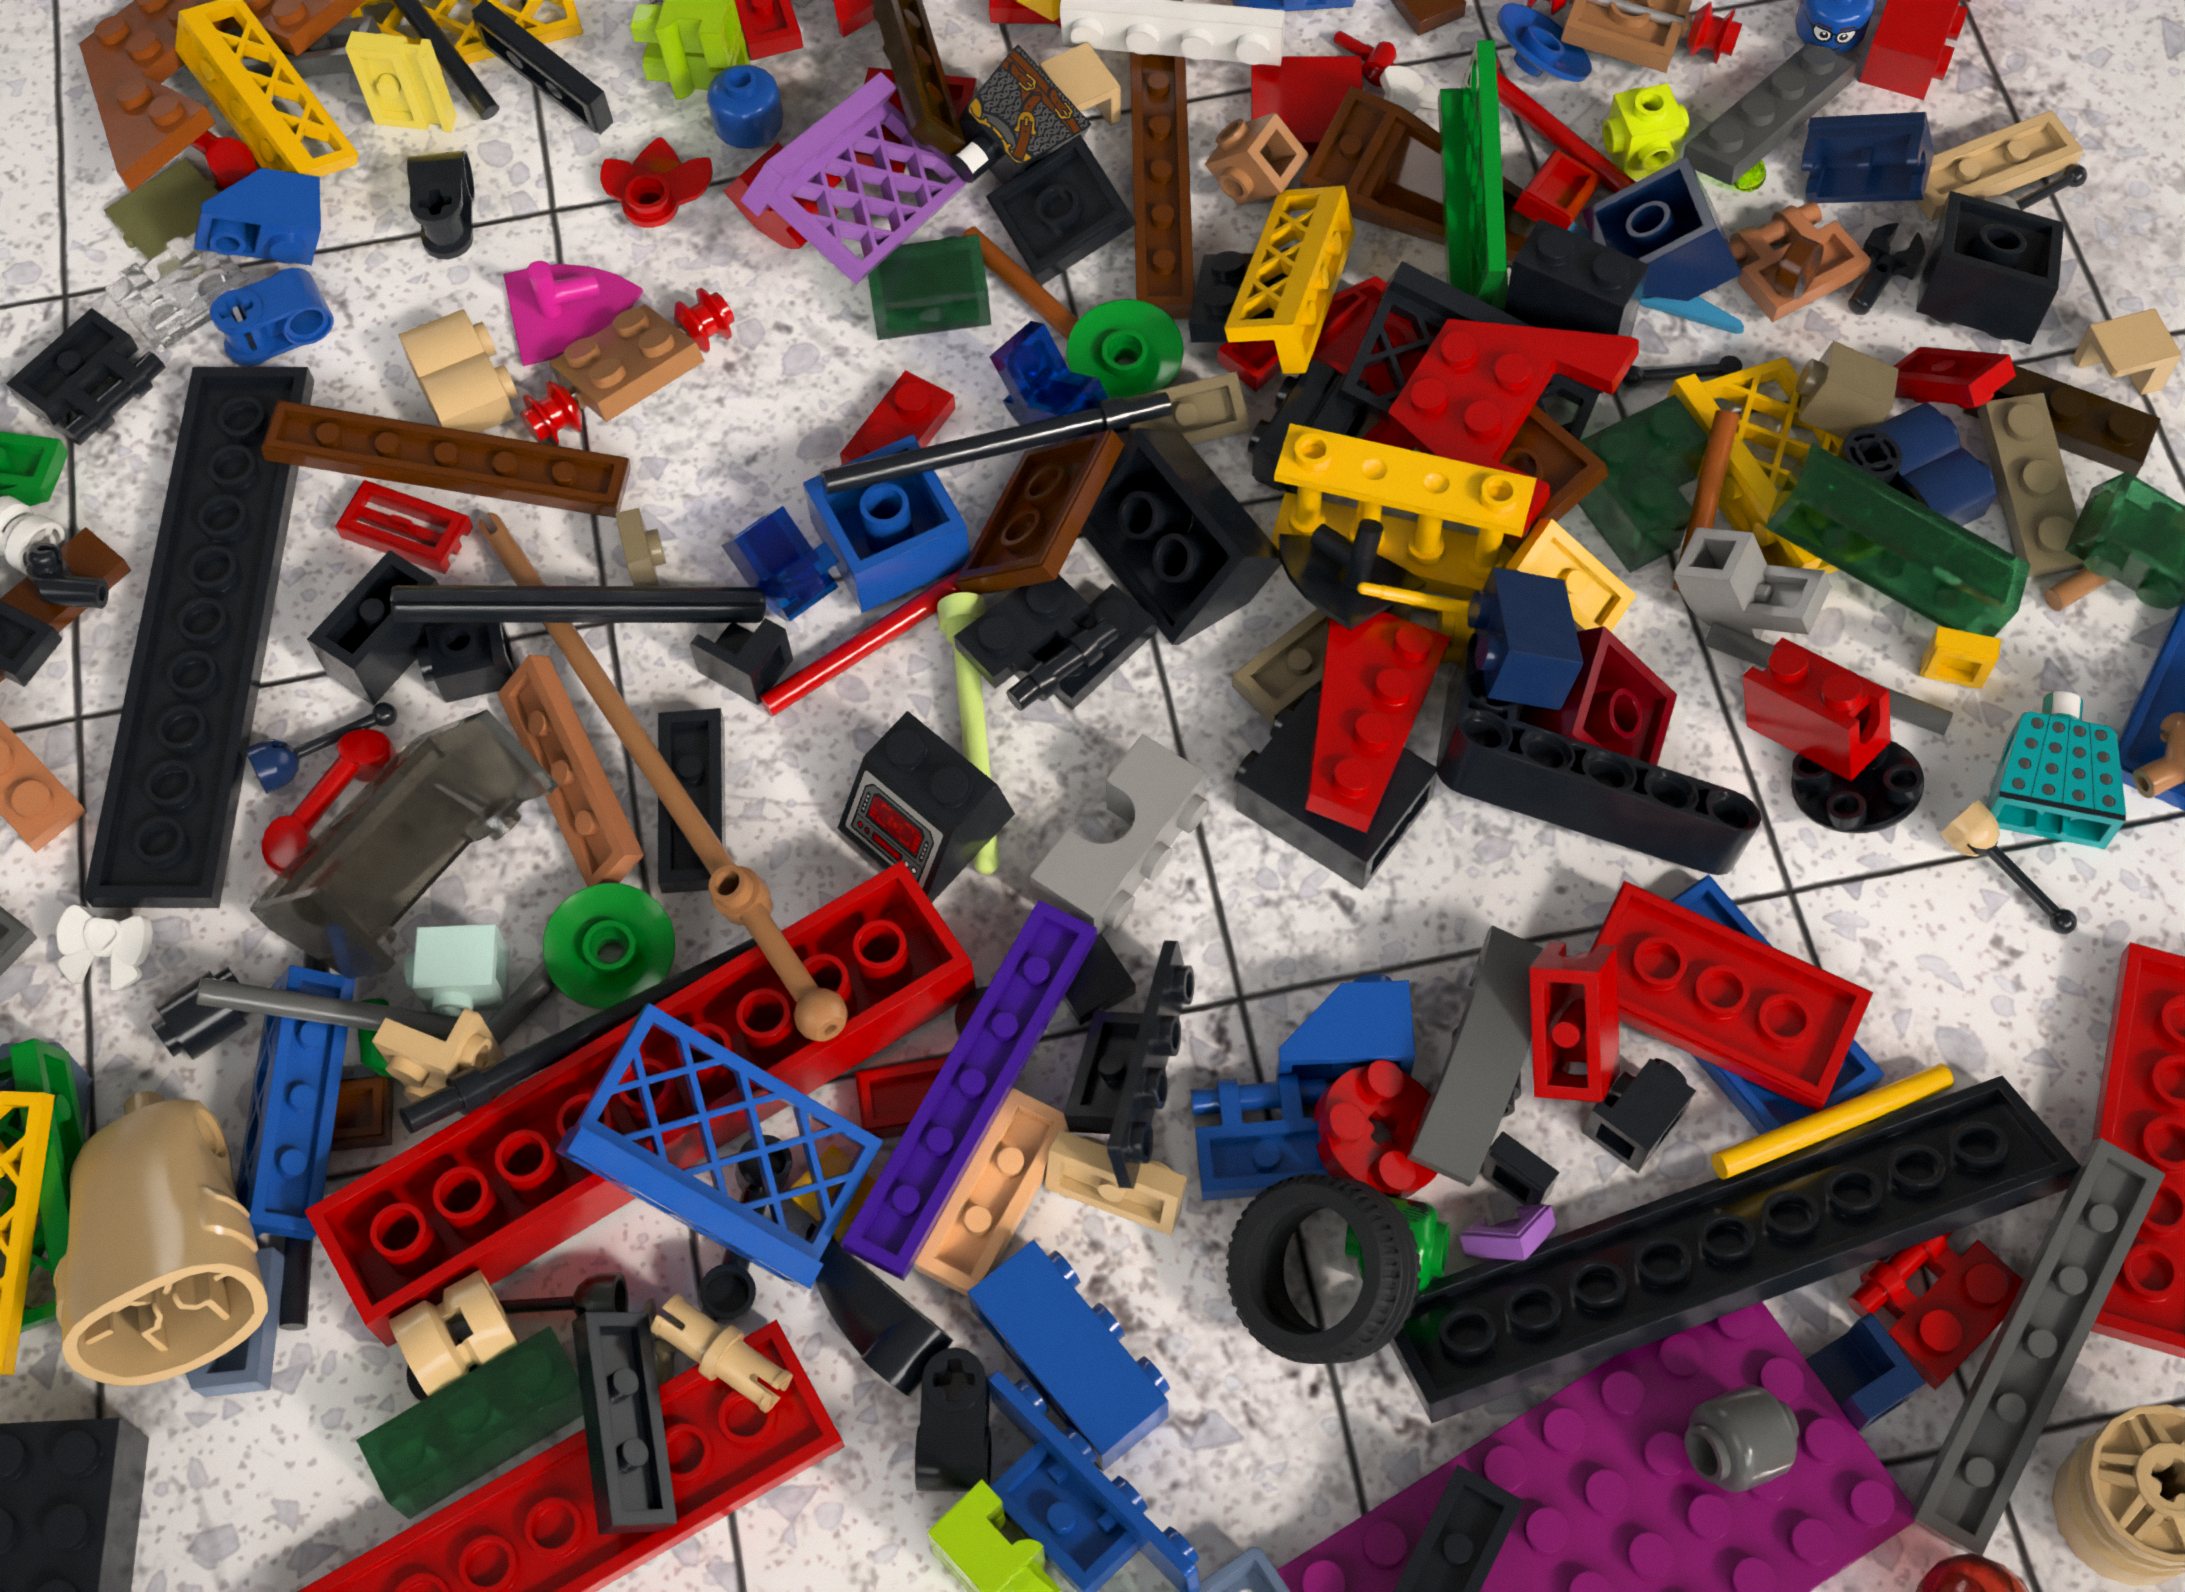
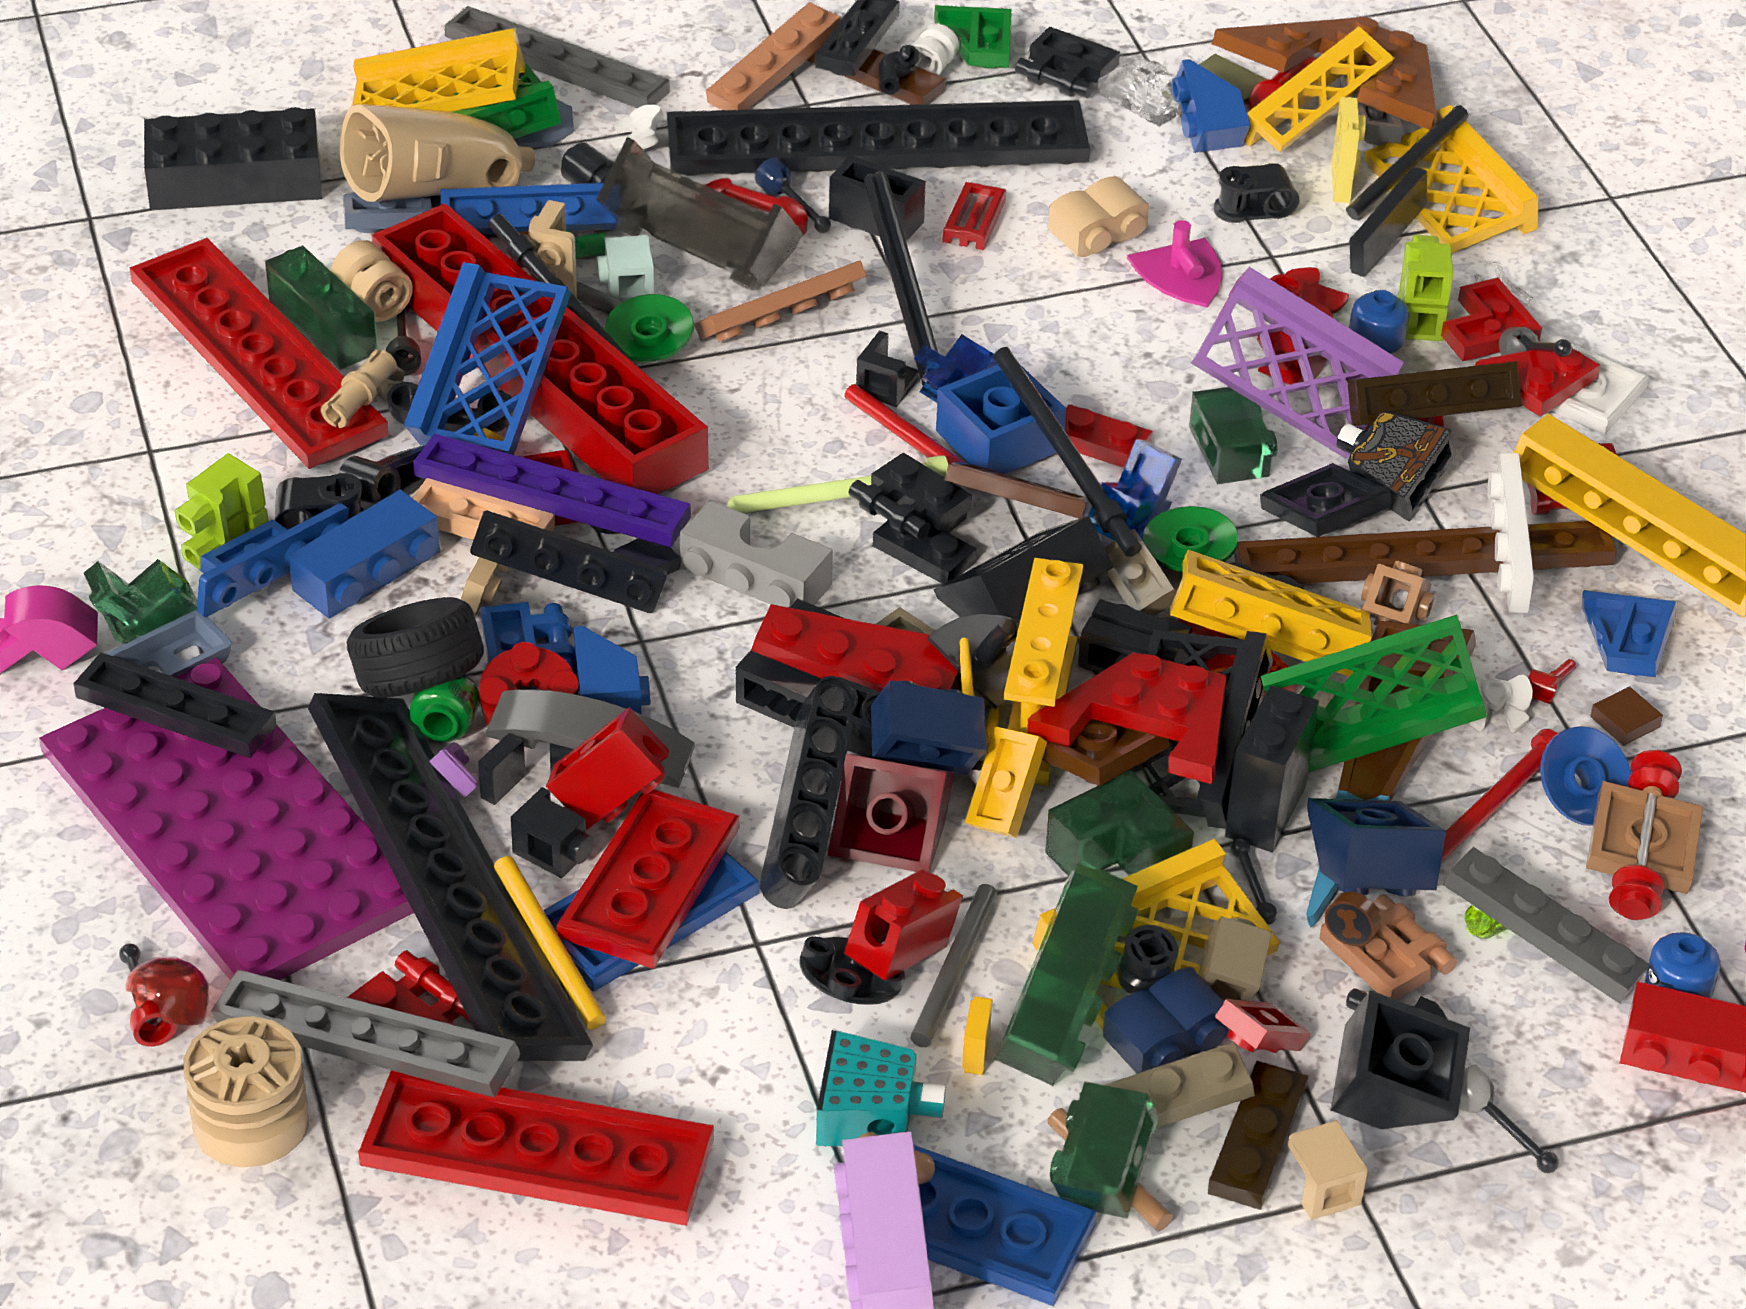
camera: 80 degrees right, 20 degrees down
dark grey bar [196,977,459,1042] -> none
blue piece [210,268,334,367] -> none
reddish brown tile [261,400,631,518] -> none
black brick [417,622,516,703] -> none
medium nougat bar [478,513,848,1042] -> none
medium nougat plate [520,288,735,446] -> none
black plate [572,1312,678,1535] -> none
dark tan plate [615,508,666,586] -> none
black plate [658,708,726,894] -> none
black slope [837,711,1015,903] -> none
dark orange bar [960,226,1079,341] -> none
tan panel [1039,42,1121,126] -> none
red tile [1251,56,1362,155] -> none
red tile [1513,149,1603,230] -> none
neon yellow brick [1602,83,1690,179] -> none
dark orange bar [1672,410,1740,592] -> none
light grey brick [1672,527,1832,640] -> none
dark grey head [1684,1384,1799,1493] -> none
dark blue hinge [1801,112,1934,204] -> none
dark blue panel [1806,1312,1926,1433] -> none
tan plate [1915,110,2083,222] -> none
hinge [1940,800,2077,934] -> none

